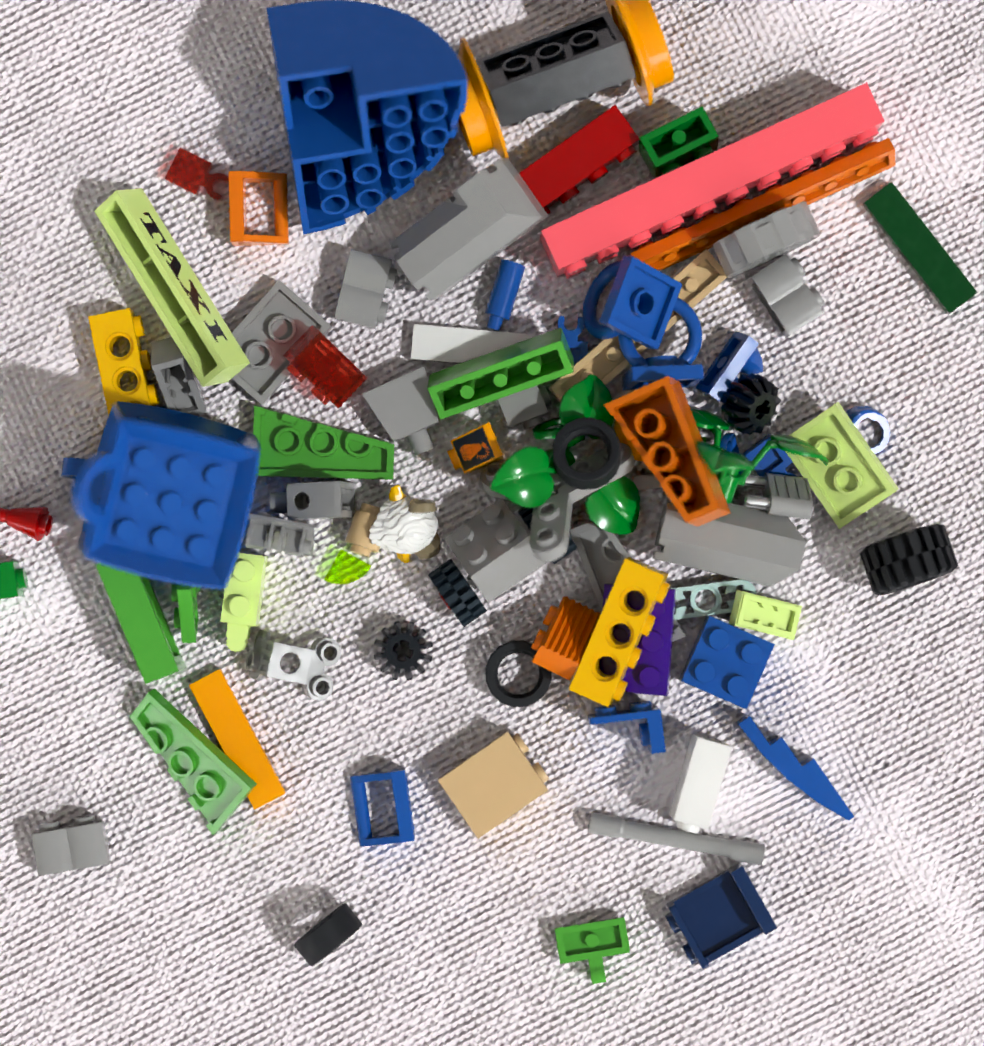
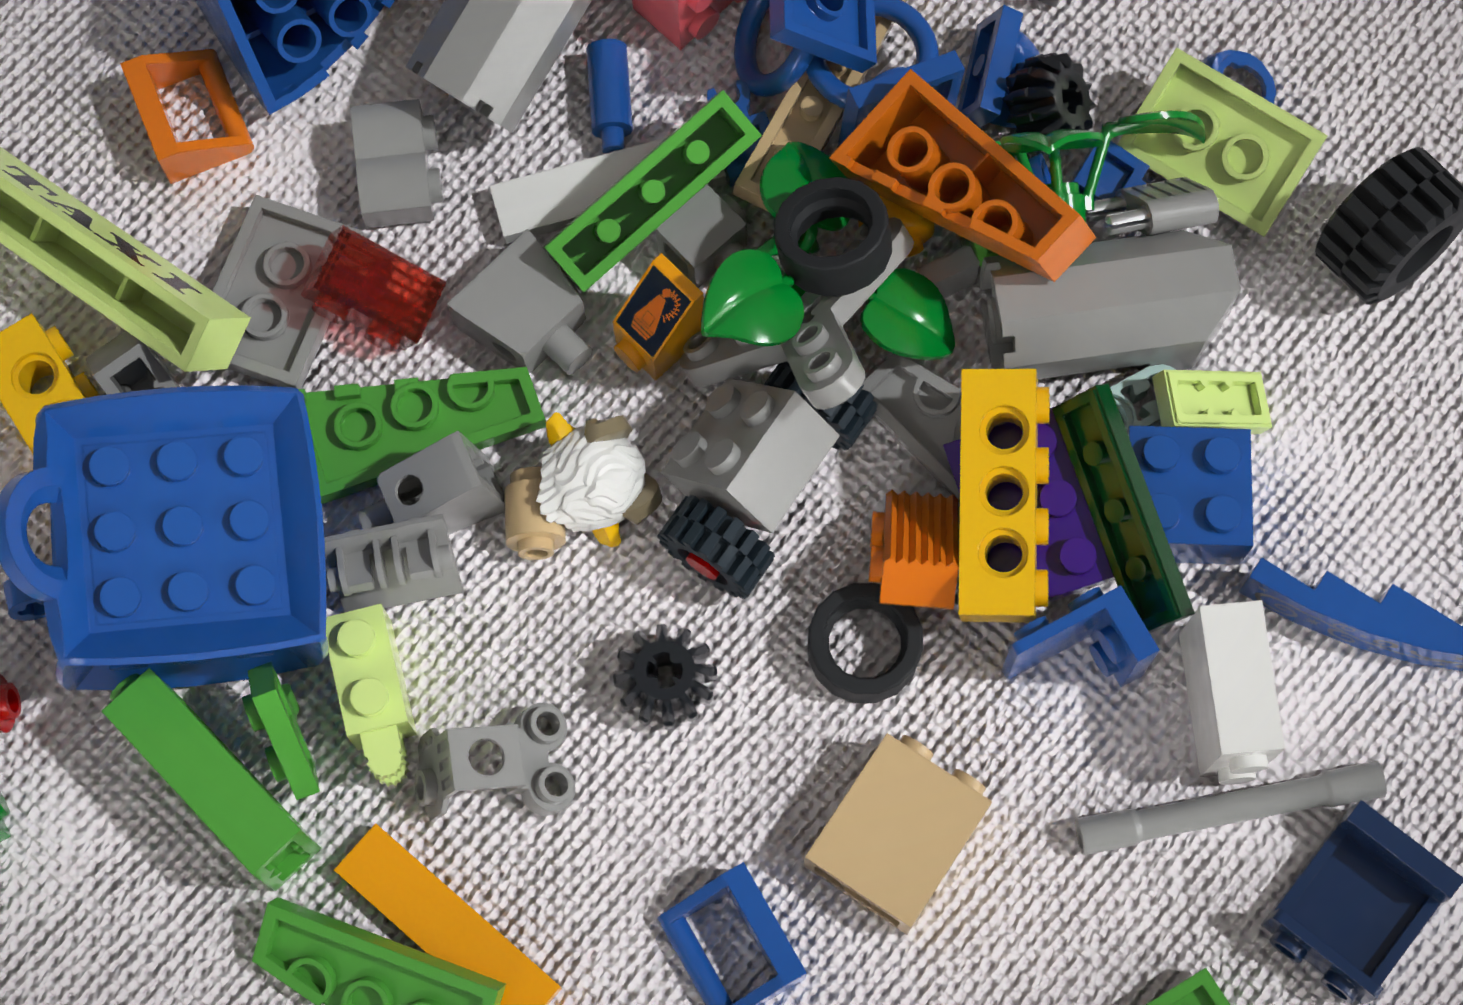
camera: 20 degrees left, 15 degrees down
clear red plate [164,148,229,201] -> none
clear neon green tile [324,549,372,584] -> none
none -> dark green tile [1052,384,1195,633]

